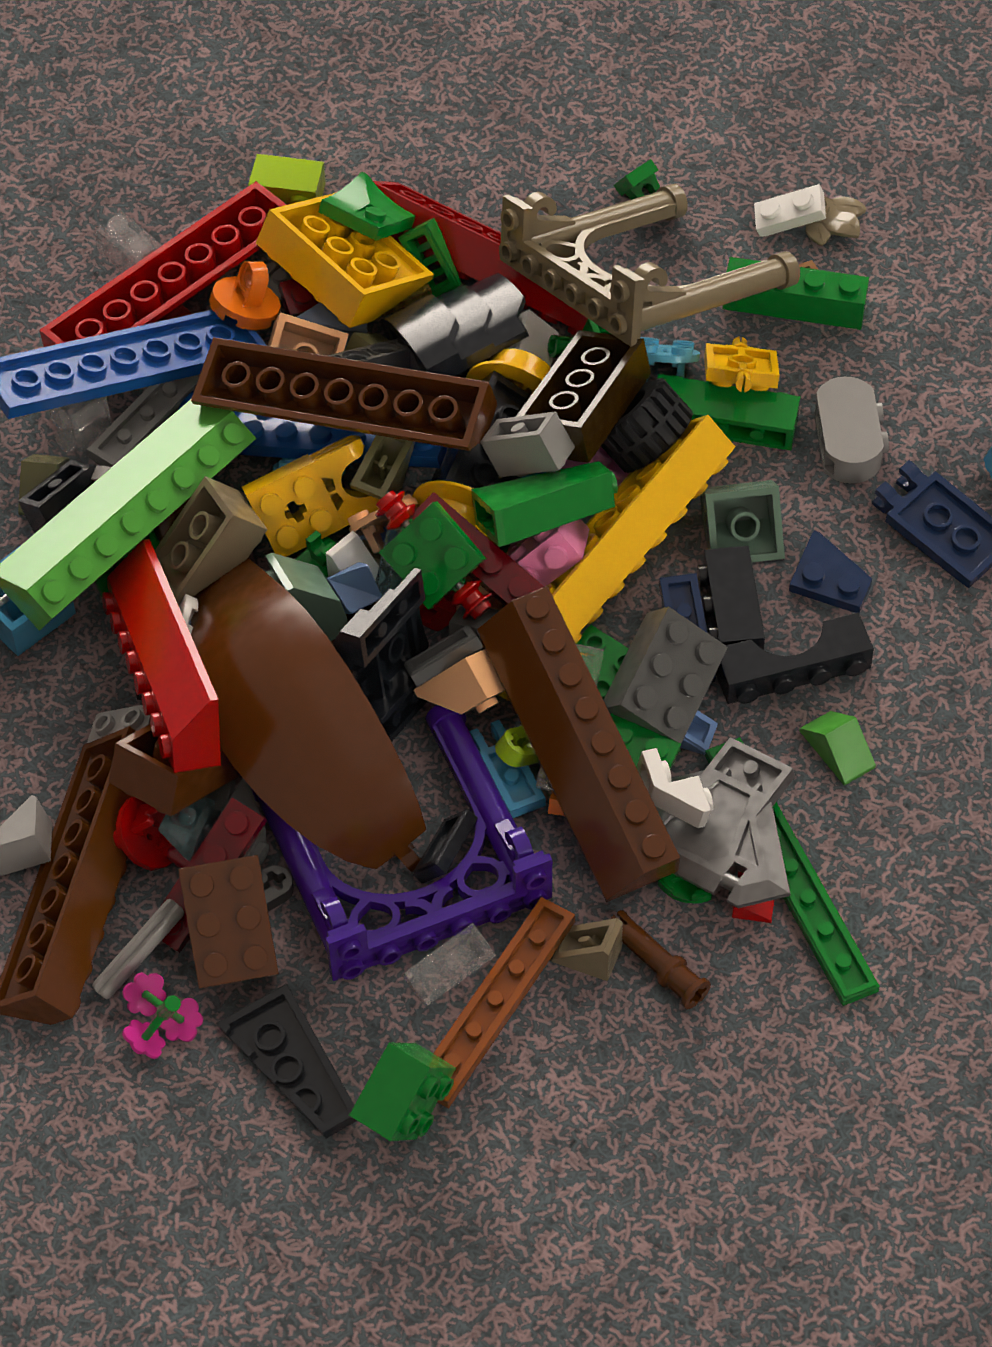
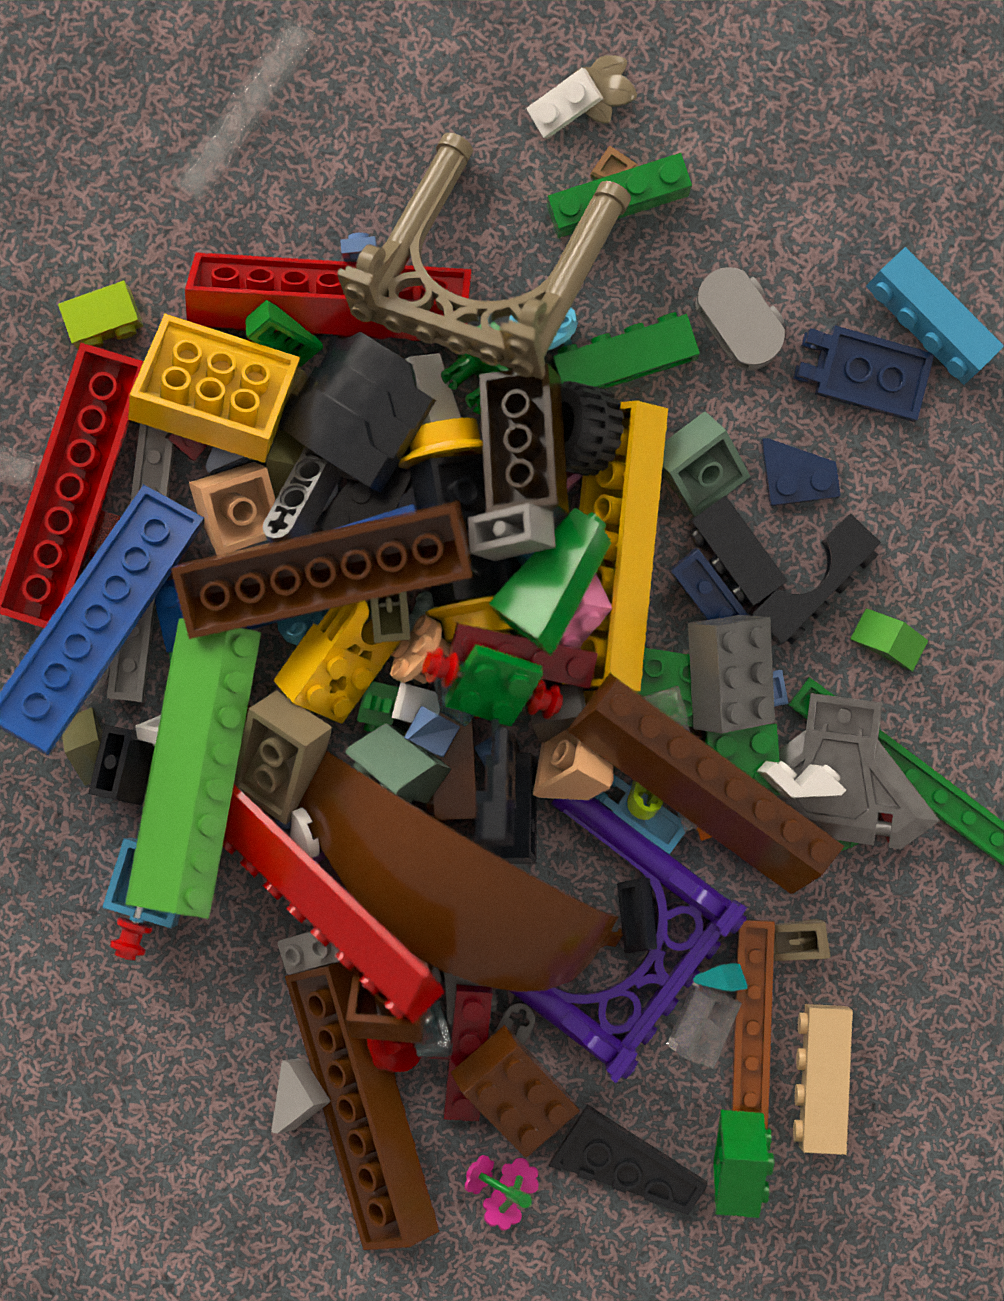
camera: 30 degrees left, 30 degrees up
light grey axle [92,899,185,999] -> none
orange tile [209,261,281,331] -> none
green plate [318,172,415,241] -> none
dark grey tile [404,625,483,687] -> none
reddish brown pin [610,910,711,1009] -> none
green tile [613,159,660,200] -> none
yellow plate [704,336,780,392] -> none
none -> clear plate [172,16,319,207]
none -> teal slope [693,963,748,991]
none -> tan brick [793,1004,853,1155]

